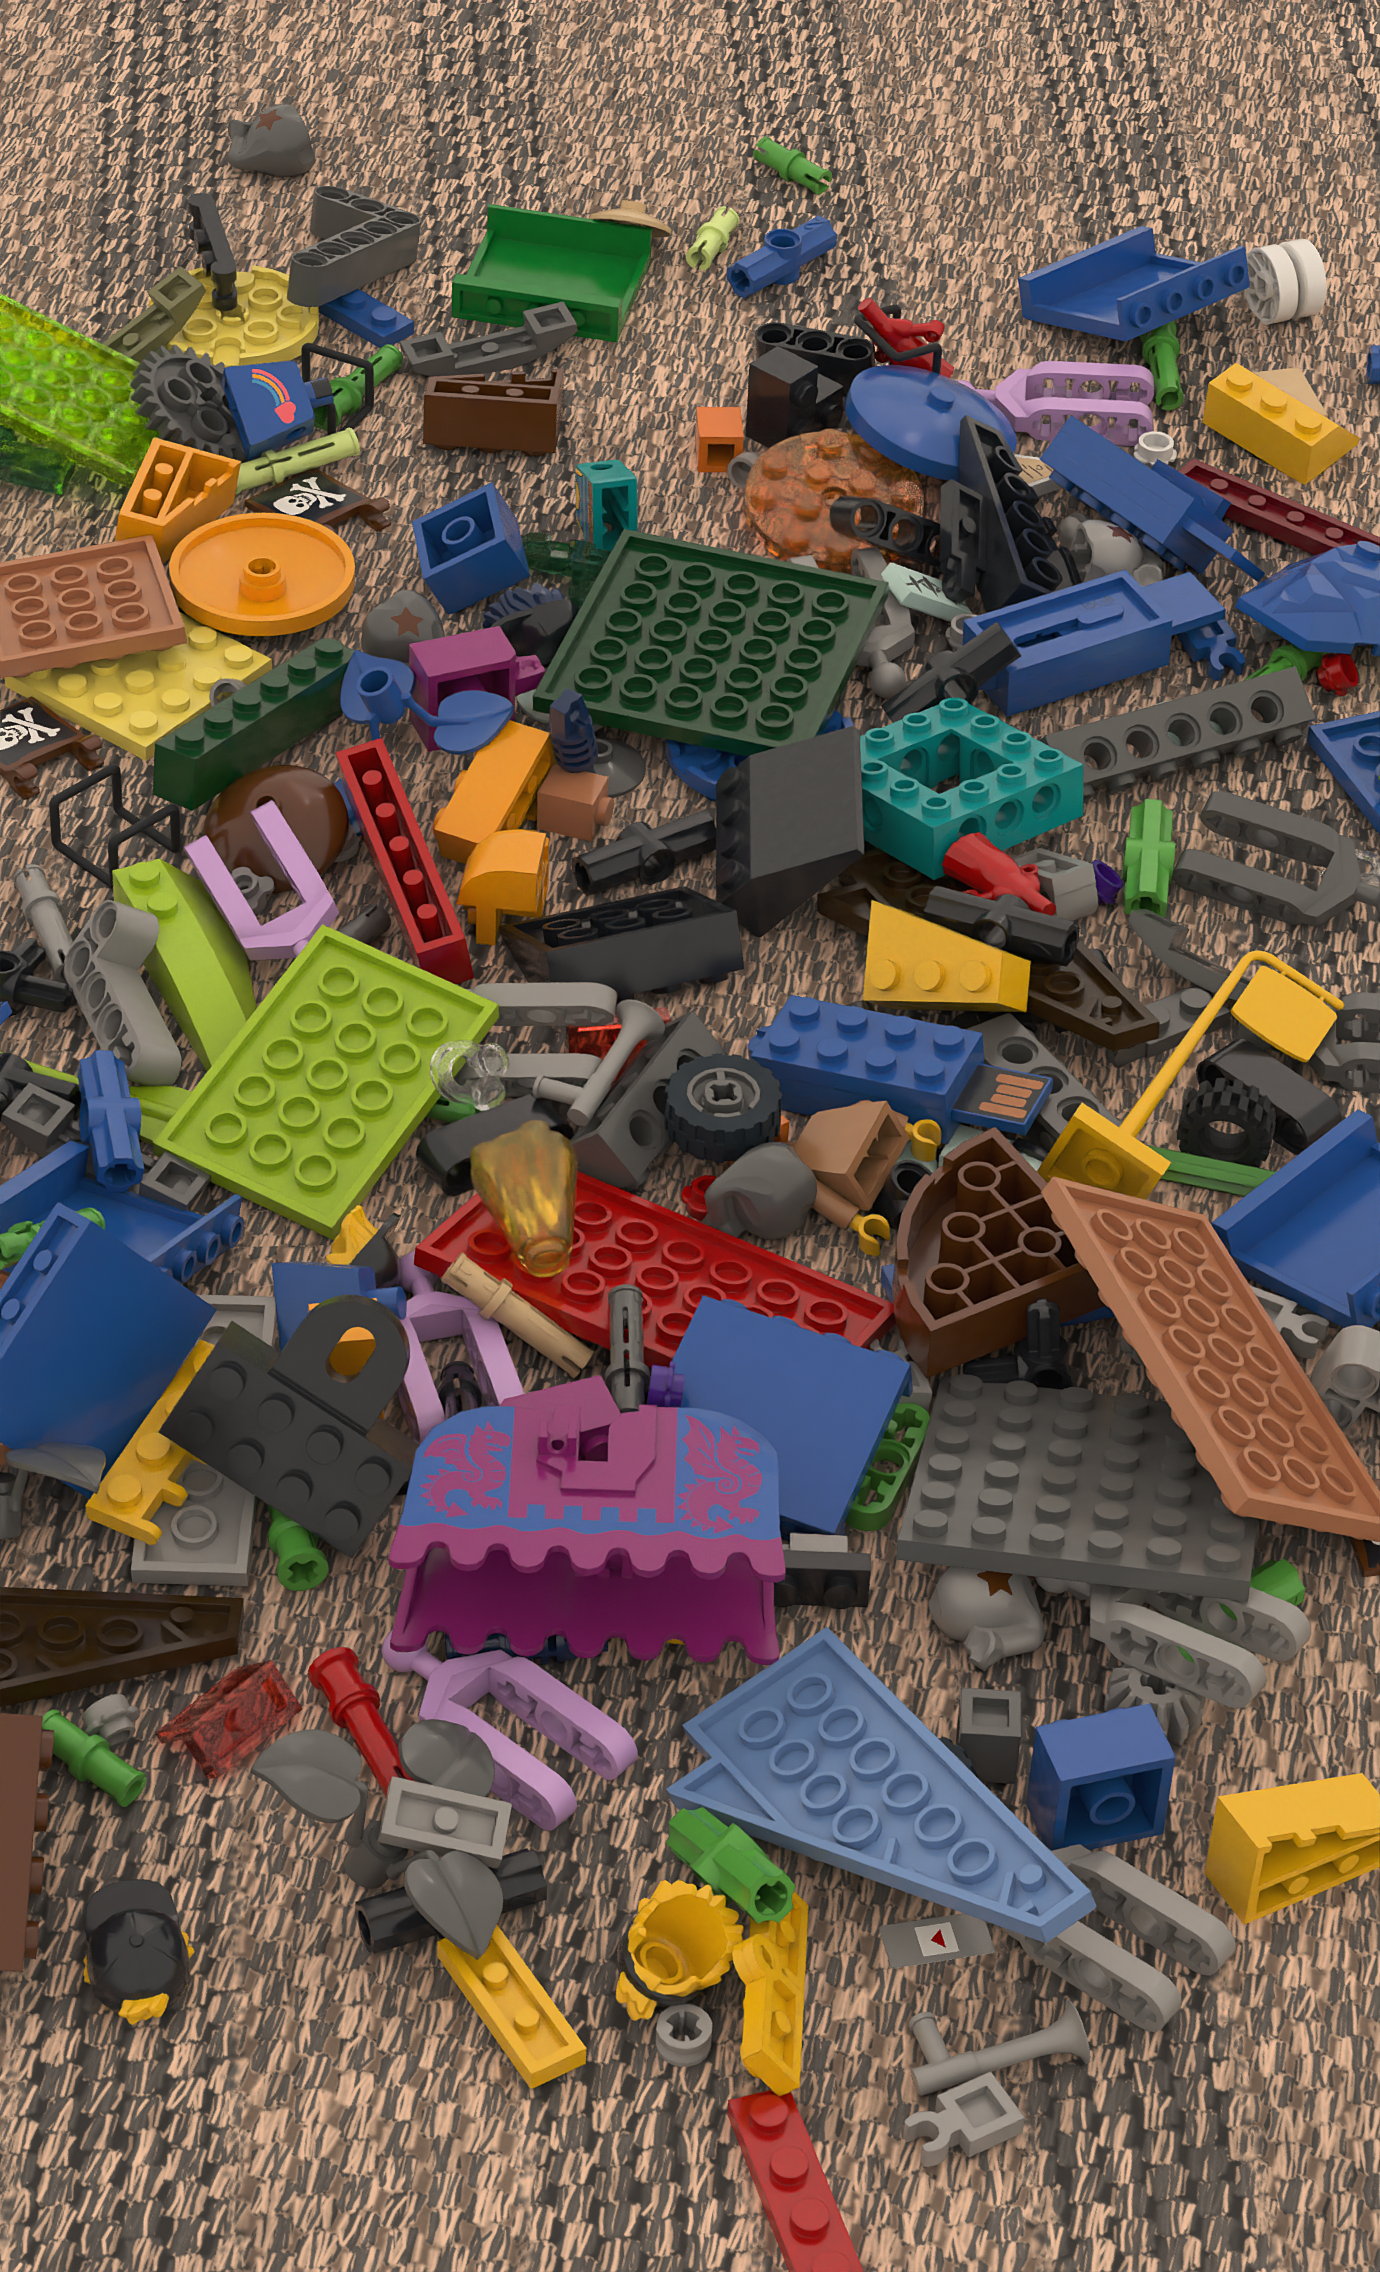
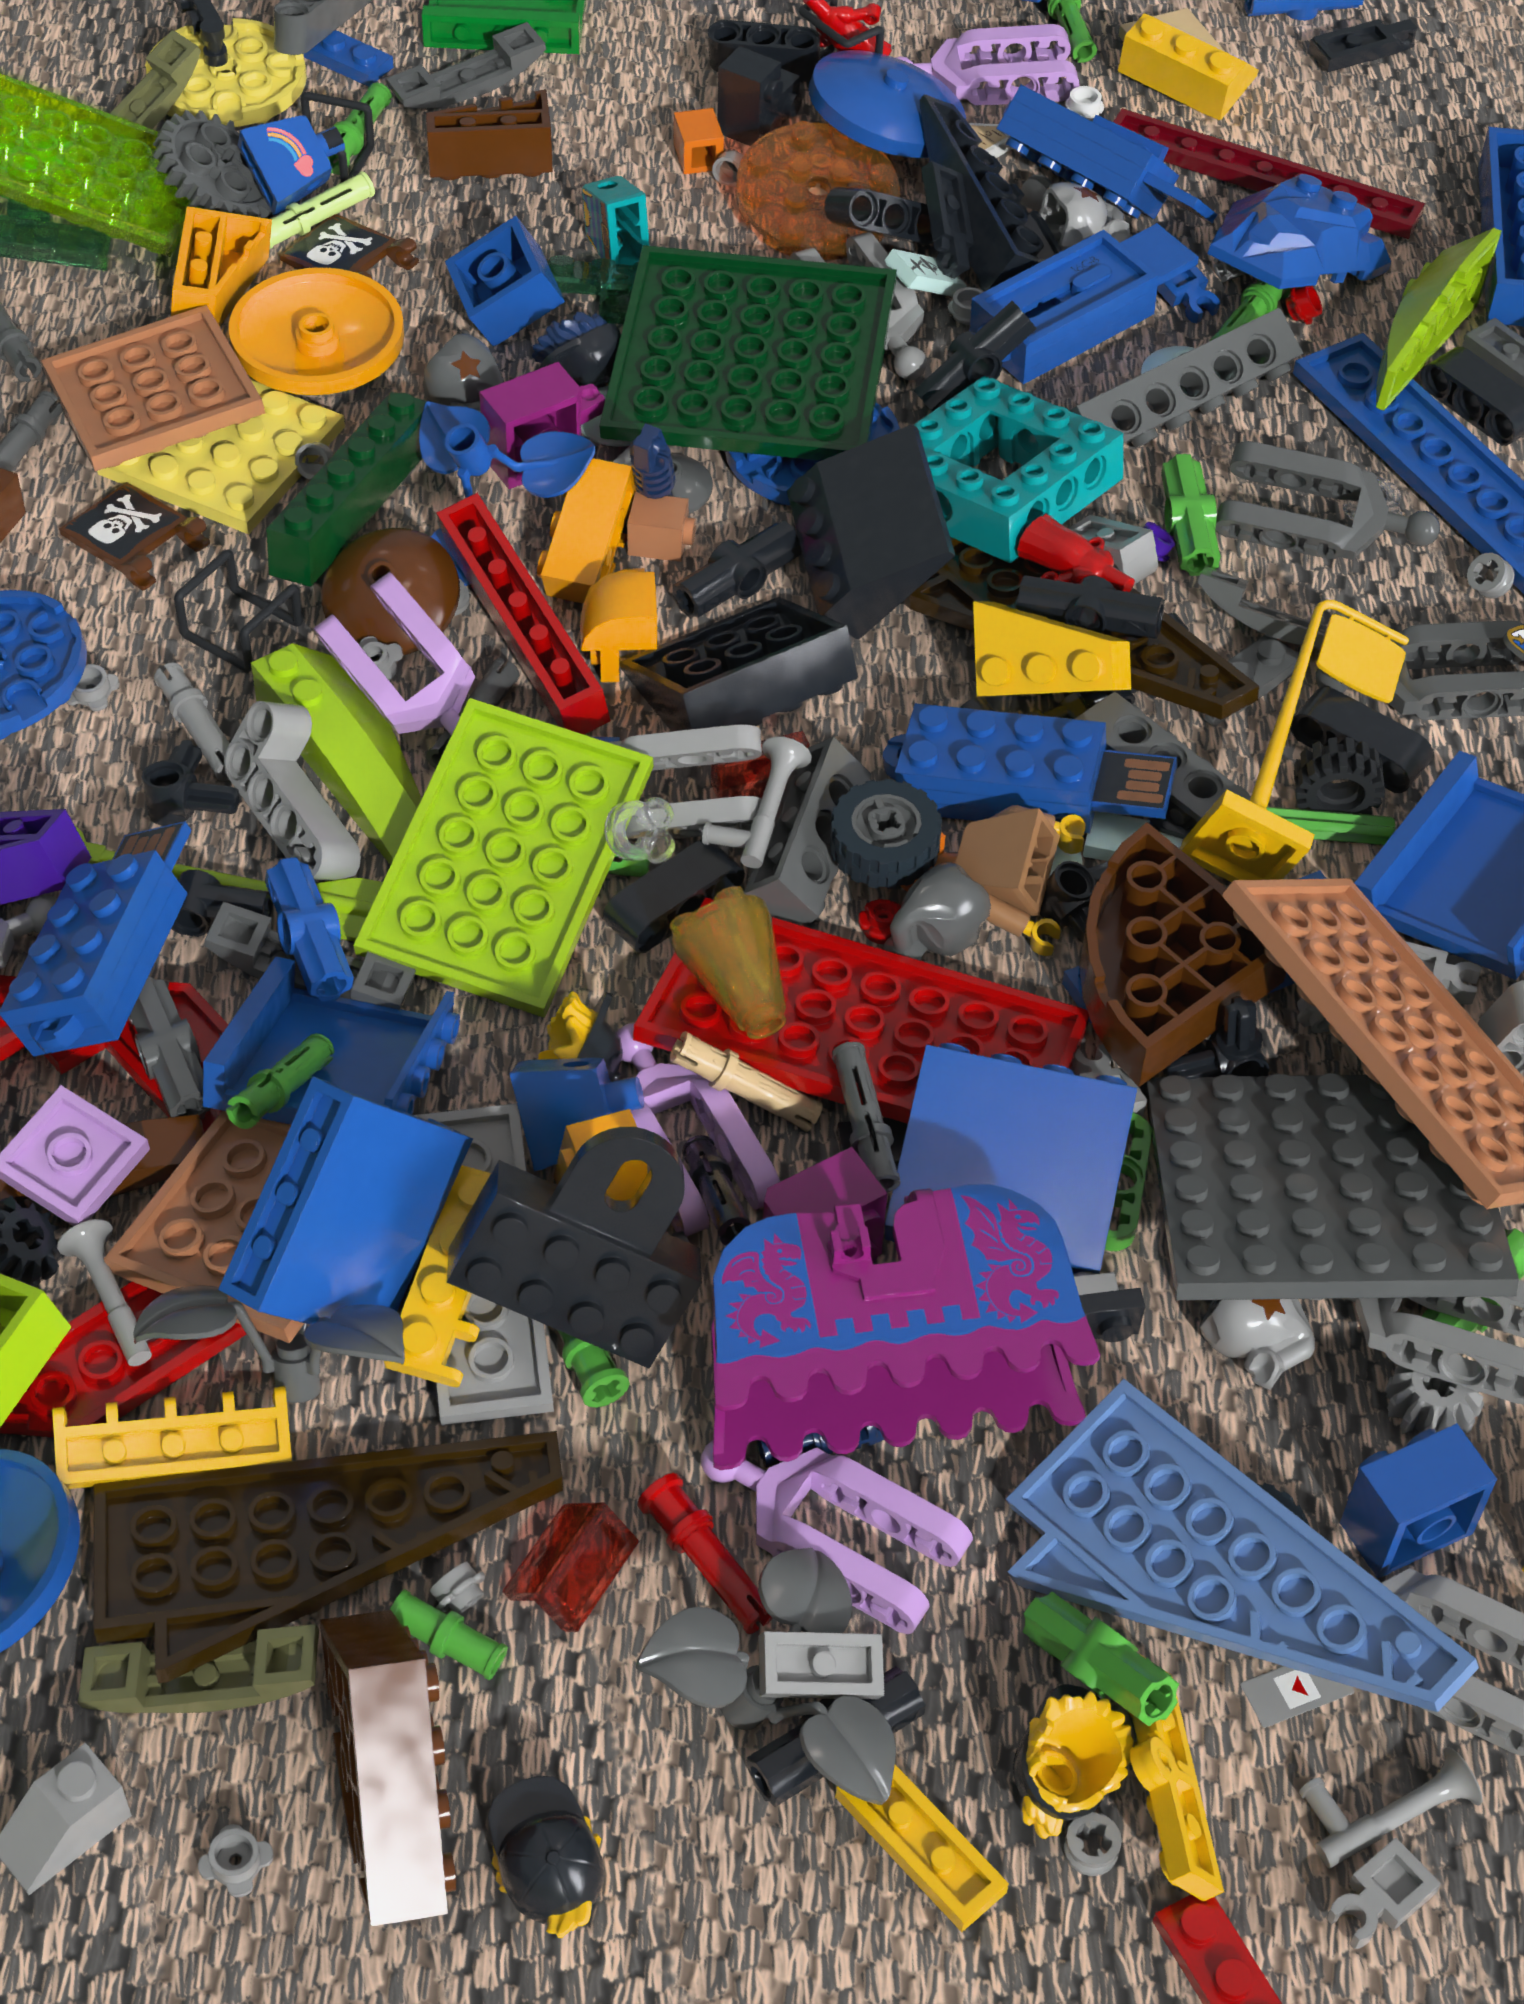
camera: 10 degrees left, 10 degrees up
dark purple plate [647,1361,685,1407] -> none
dark grey brick [956,1687,1021,1784] -> none

